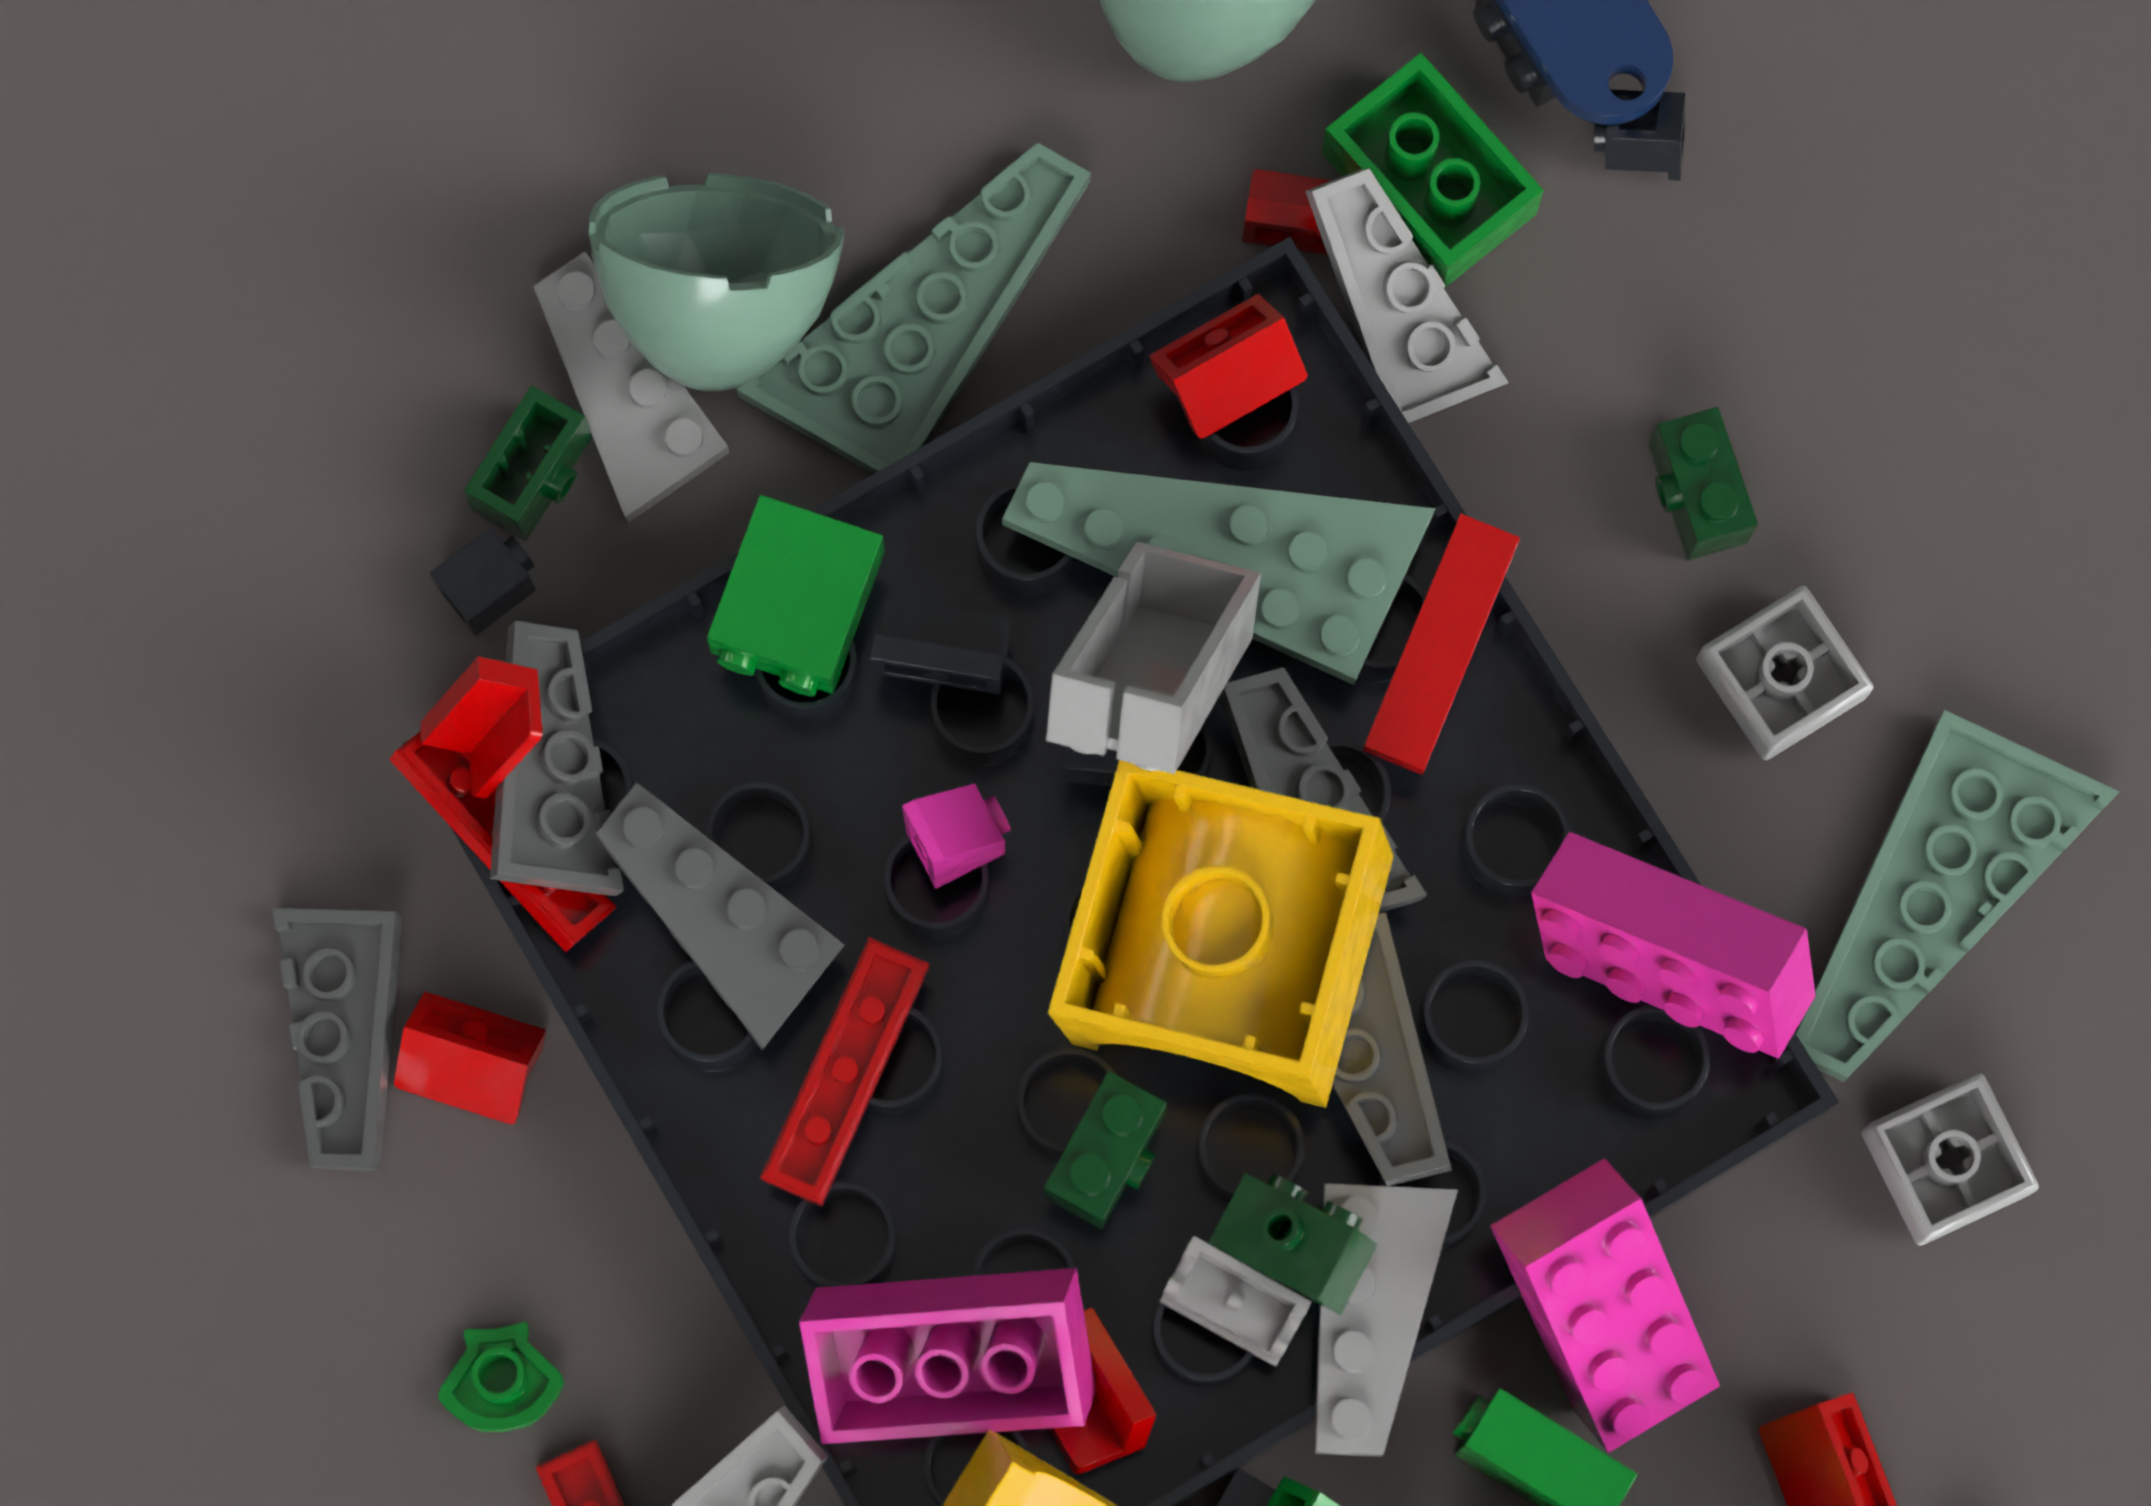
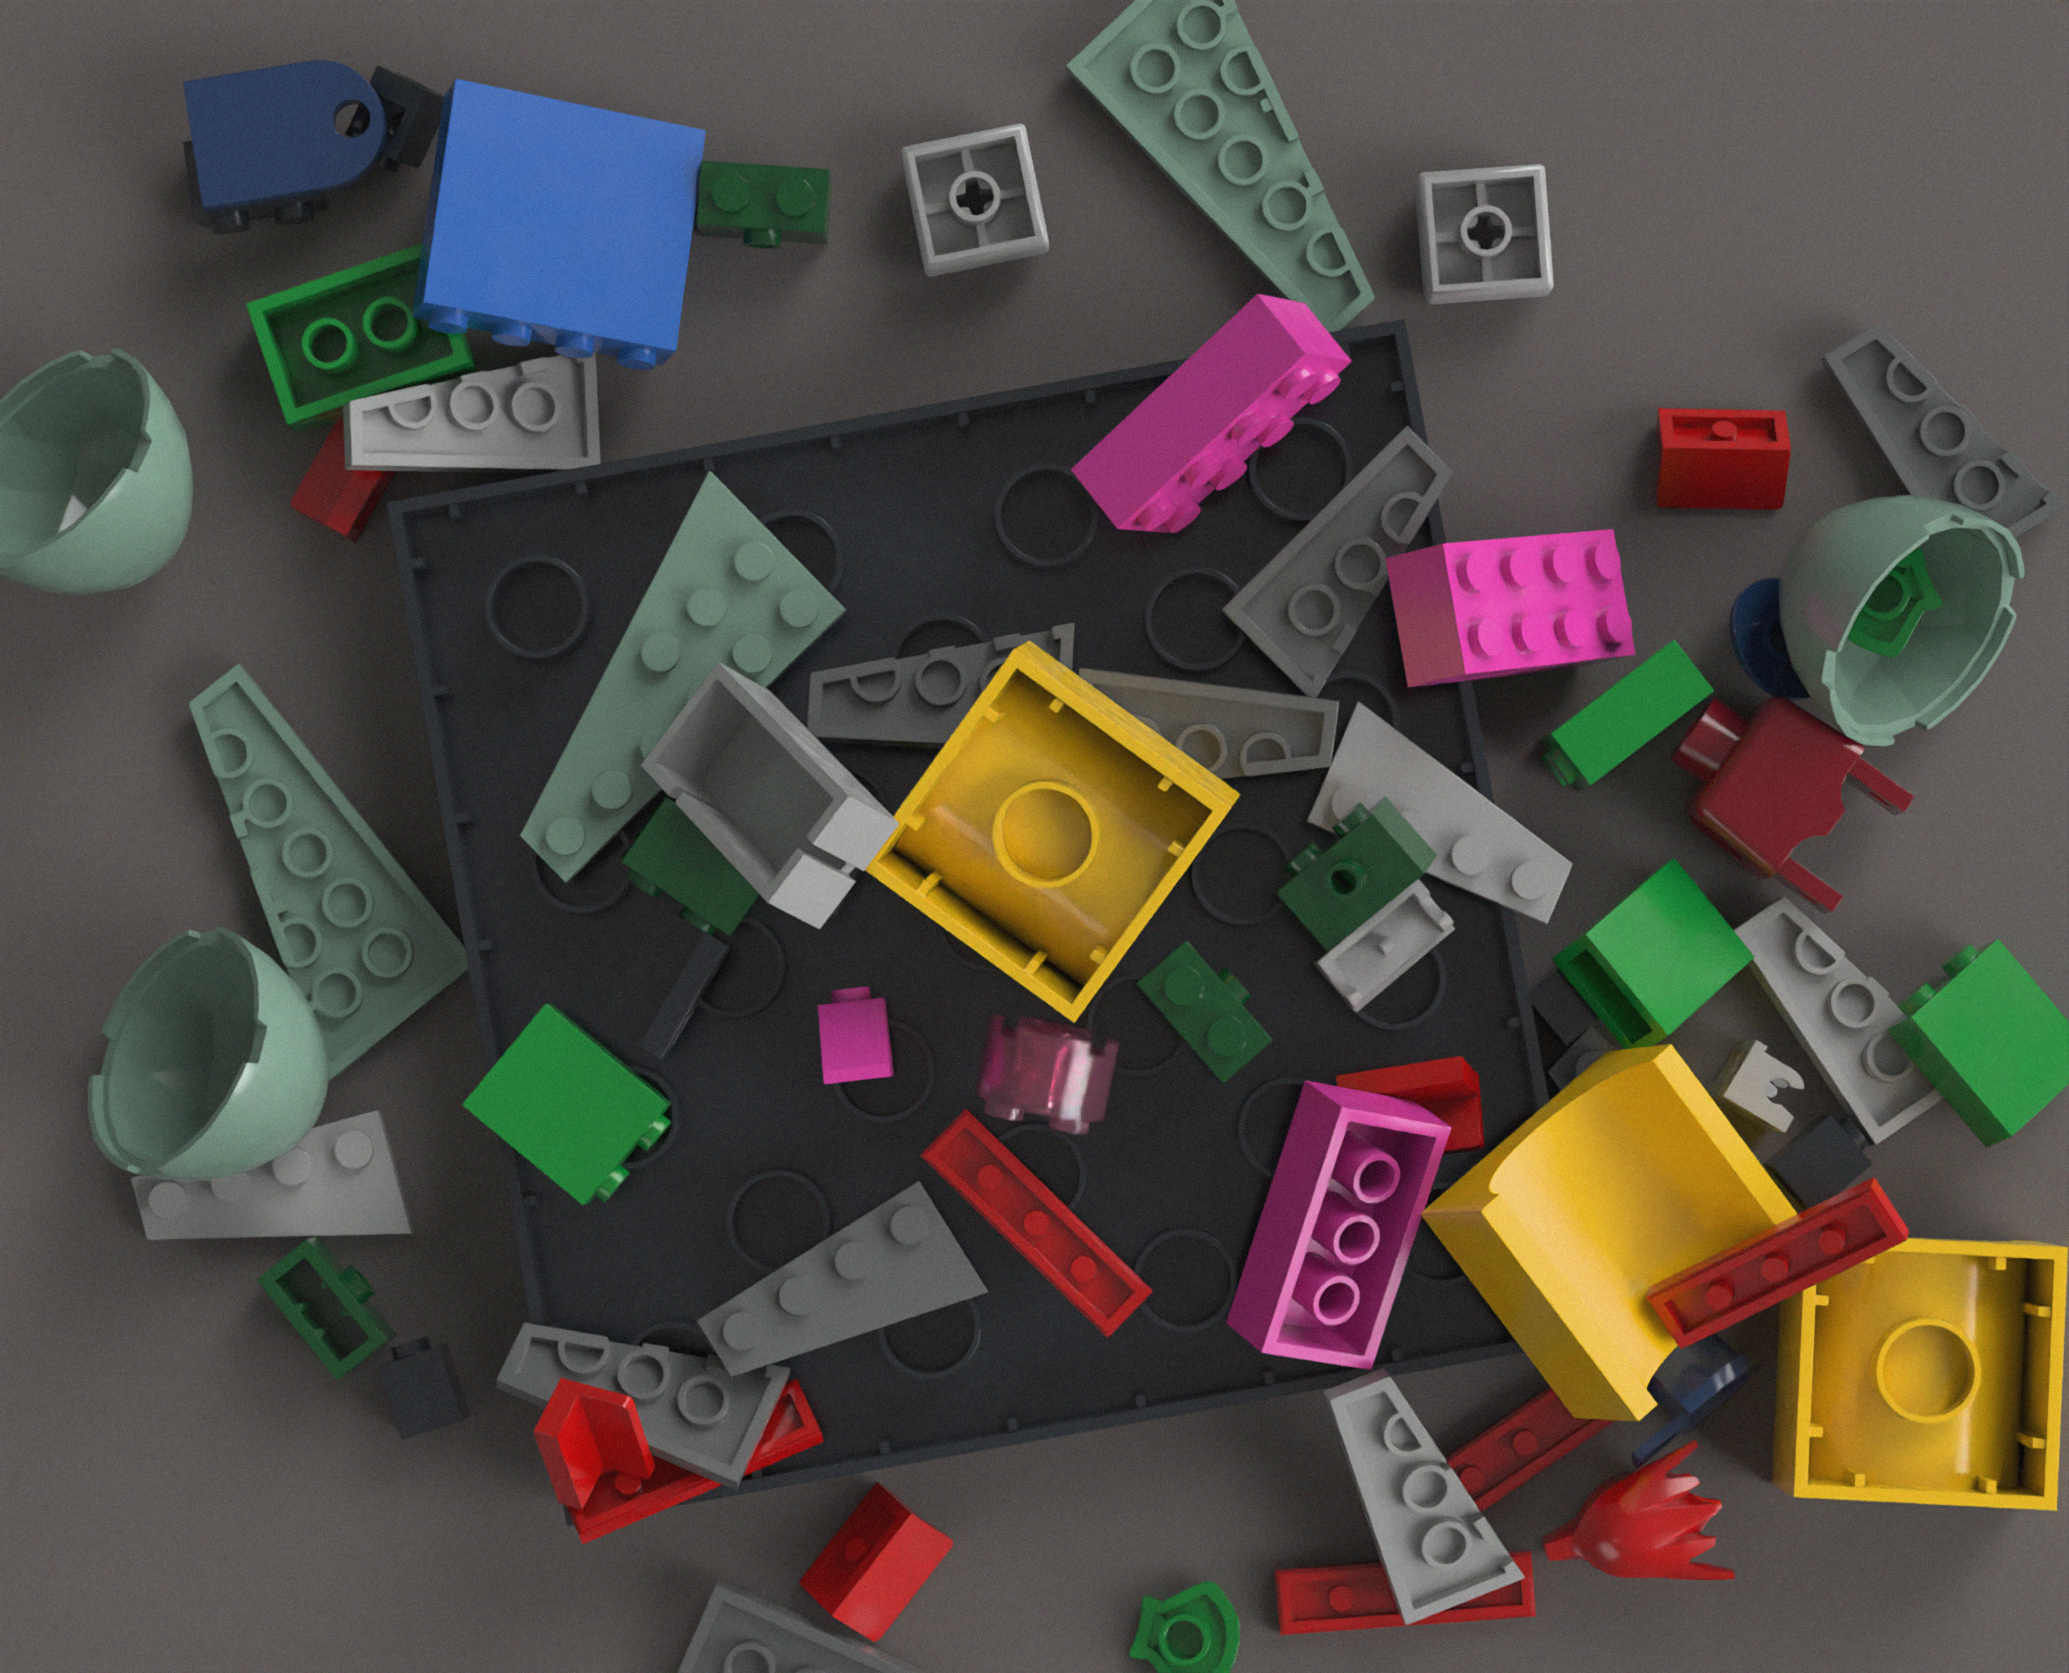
camera: 65 degrees left, 10 degrees up
red panel [1149,294,1308,439] -> none
red tile [1362,513,1521,775] -> none
none -> blue brick [412,79,706,370]
none -> dark green brick [621,794,759,936]
none -> clear pink brick [975,1014,1120,1134]
none -> dark grey wing [1221,426,1453,698]

